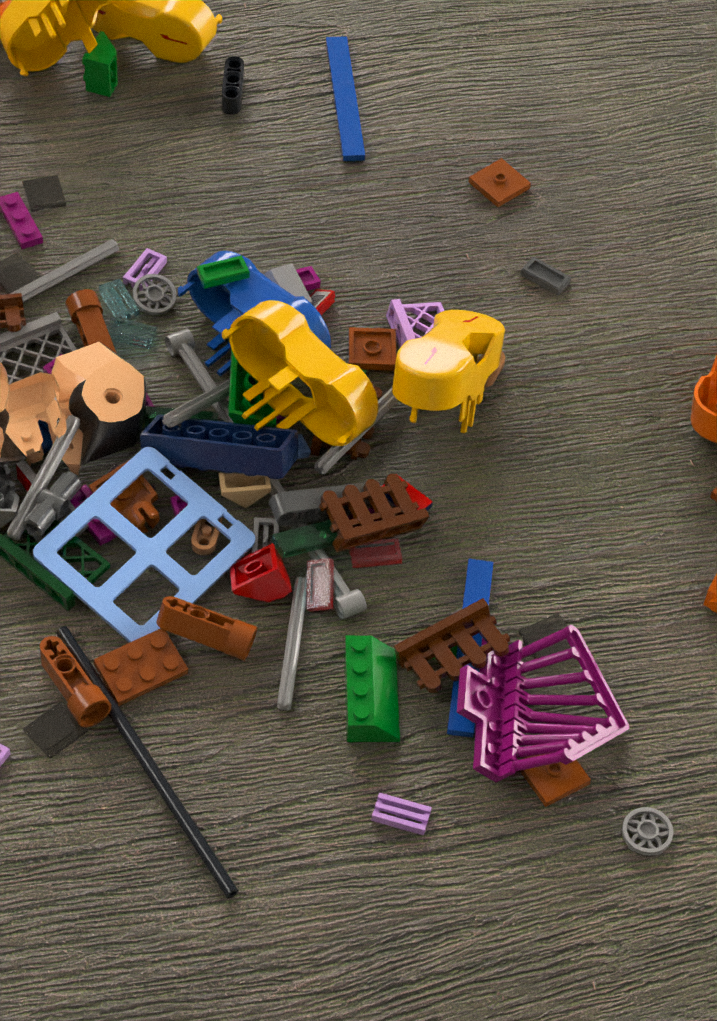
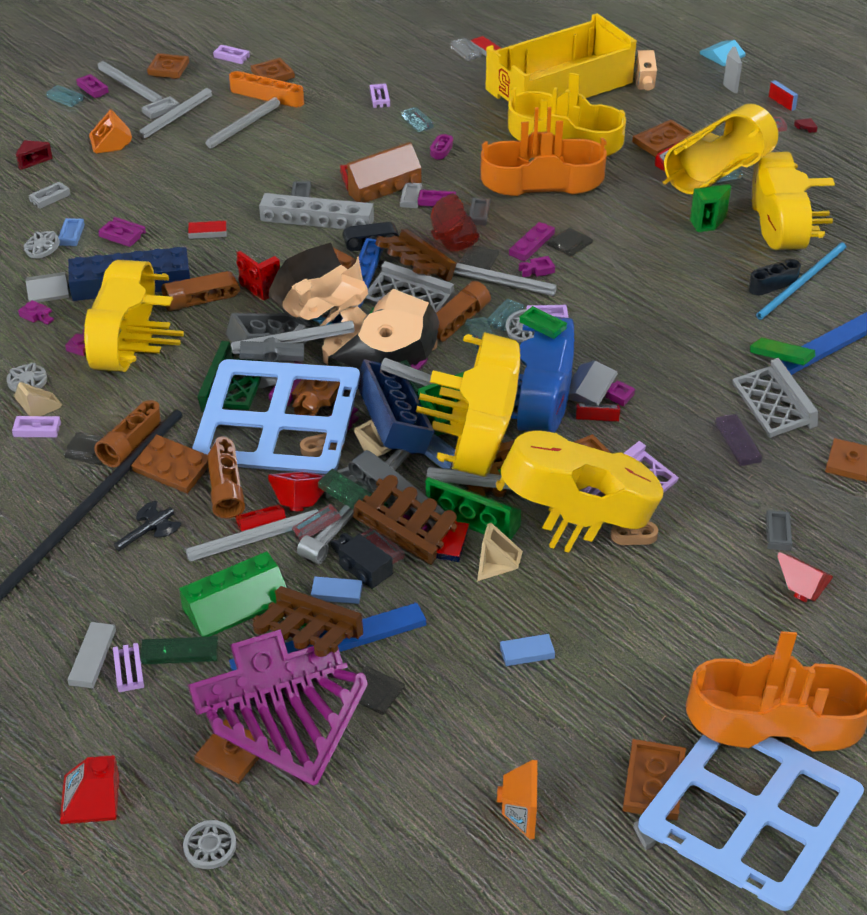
camera: 65 degrees right, 10 degrees down
none -> red slope [60,755,119,824]
none -> light grey tile [68,622,116,688]
none -> black piece [114,501,181,551]
none -> clear green tile [140,636,218,665]
none -> red slope [235,504,286,532]
none -> medium blue tile [311,577,363,604]
none -> black brick [331,533,393,589]
none -> green slope [426,477,521,540]
none -> tan slope [477,523,523,581]
none -> medium blue tile [500,634,555,666]
none -> magenta plate [519,256,555,277]
none -> clear purple tile [715,414,762,466]
none -> light grey fence [732,358,818,438]
none -> green tile [750,337,815,366]
none -> dark azure piece [756,242,846,320]
none -> slope [777,552,833,602]

